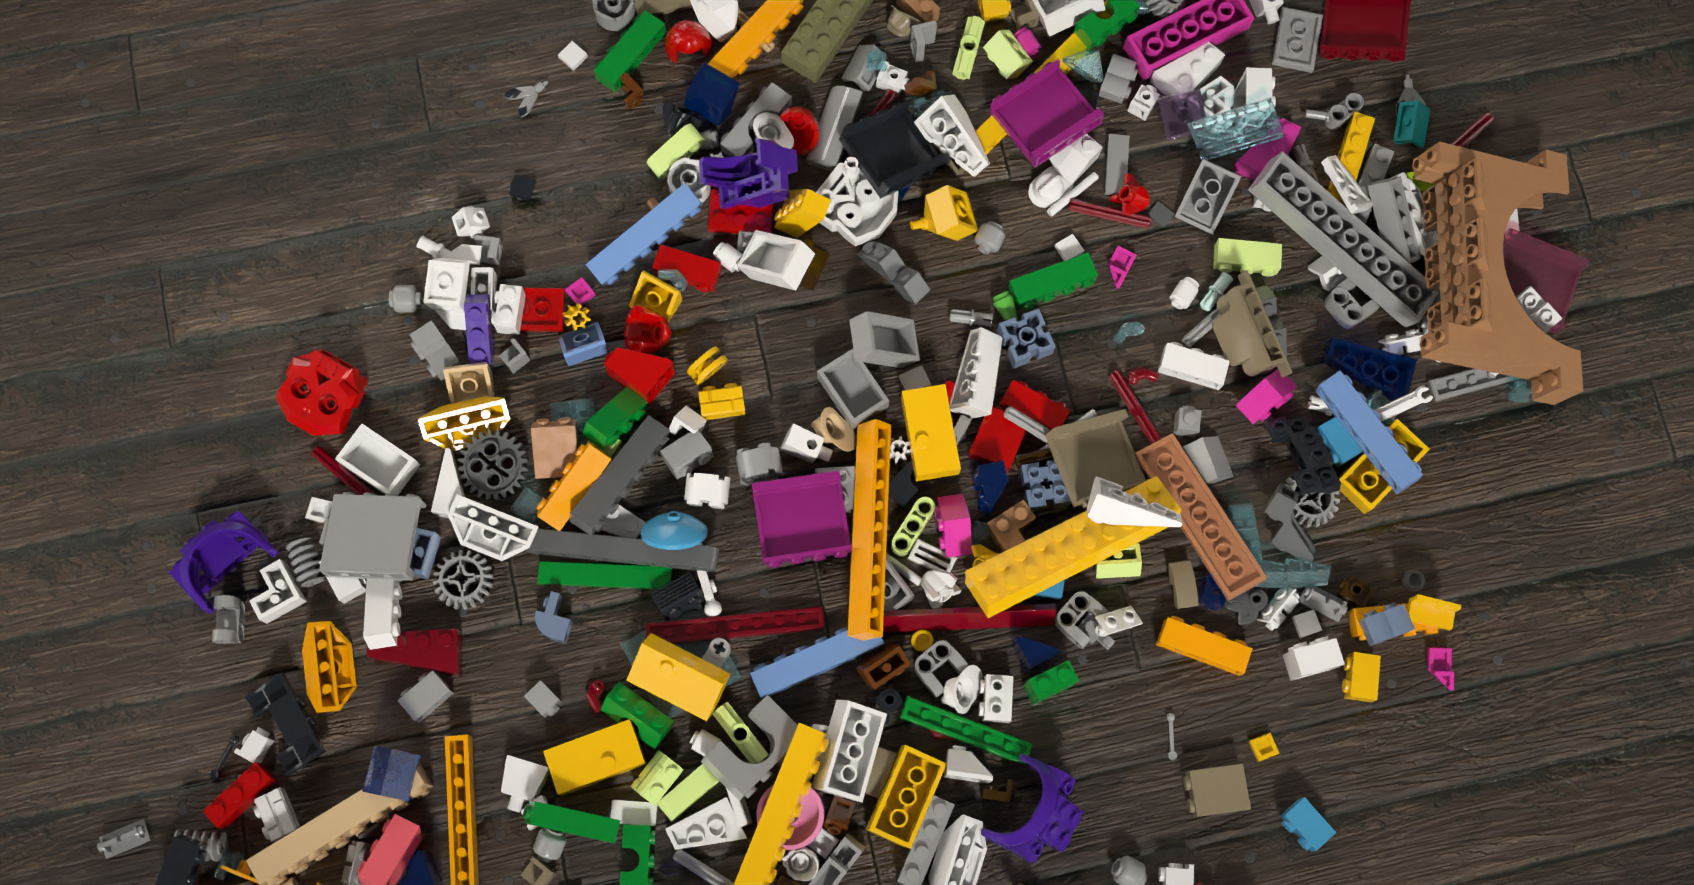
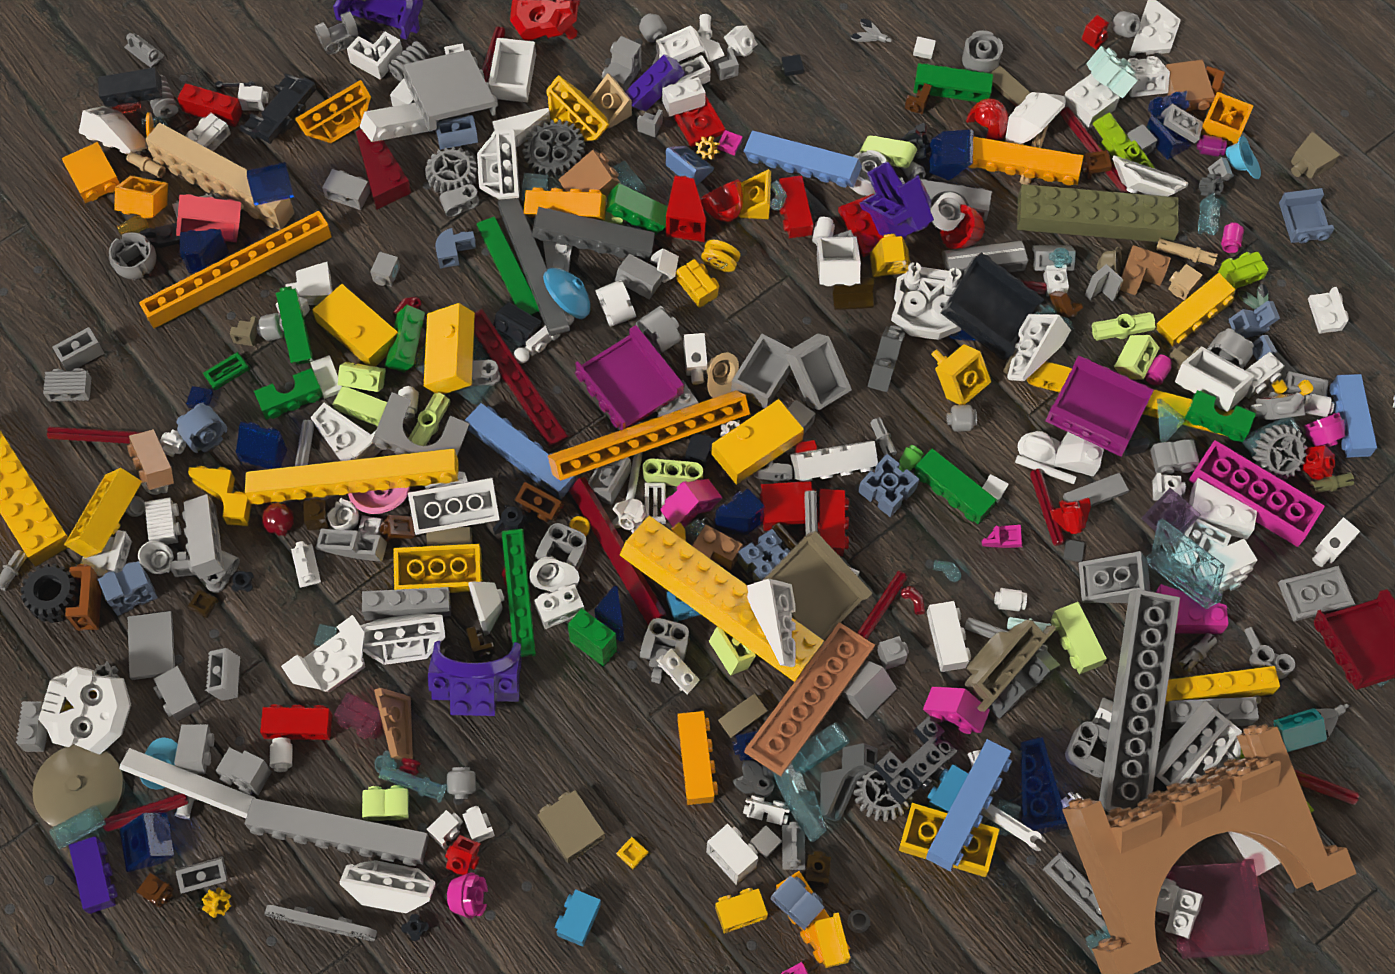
camera: 65 degrees right, 10 degrees down
light grey hinge [1166,713,1177,760] -> none
white wing [1321,155,1374,214] -> none
none -> light grey piece [439,184,479,217]

